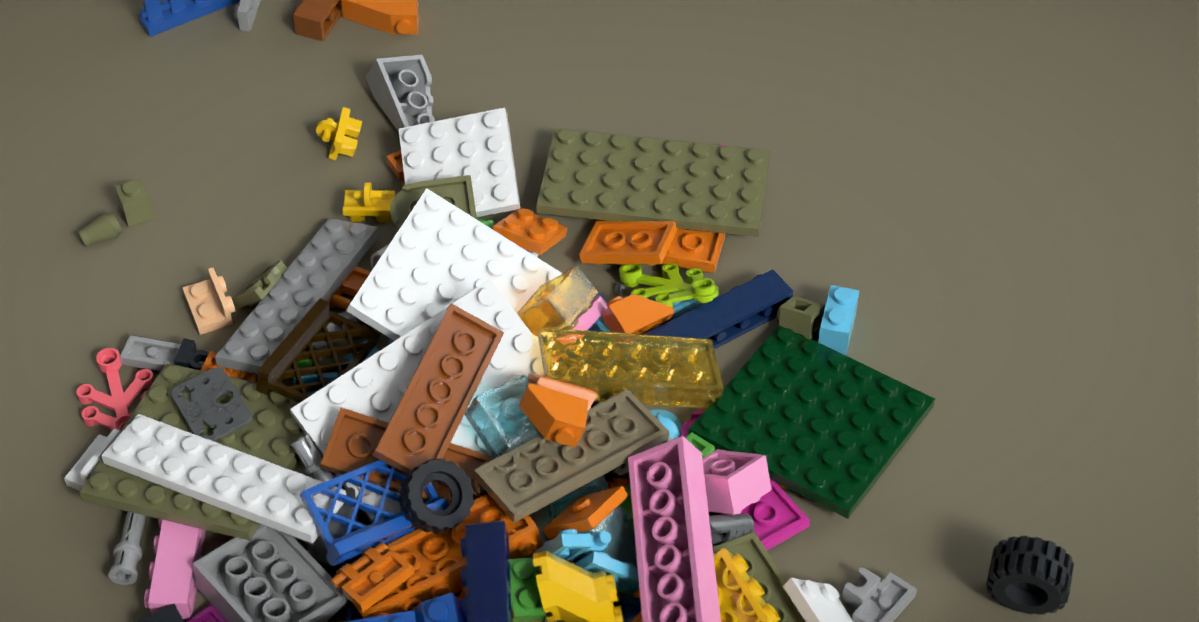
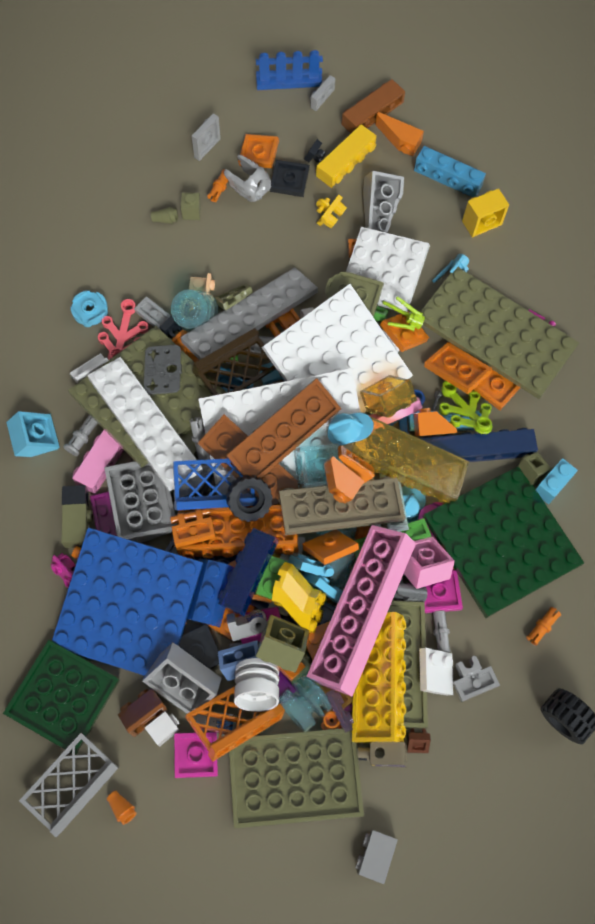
camera: 25 degrees right, 20 degrees up
yellow hips [343,182,396,223] -> none
none -> medium azure slope [6,411,60,457]
none -> medium azure plate [71,291,108,327]
none -> clear light blue wheel [171,289,218,329]
none -> light grey plate [192,113,221,161]
none -> orange pin [207,169,229,202]
none -> light grey piece [224,155,271,202]
none -> orange plate [238,134,279,168]
none -> black plate [270,160,310,197]
none -> black tile [304,139,326,163]
none -> yellow brick [316,125,377,188]
none -> medium azure piece [328,413,374,446]
none -> lime plant [382,296,425,331]
none -> dark azure brick [414,146,486,197]
none -> medium azure plant [432,254,469,283]
none -> light grey pin [433,611,451,653]
none -> yellow brick [462,188,509,237]
none -> orange pin [526,607,561,646]

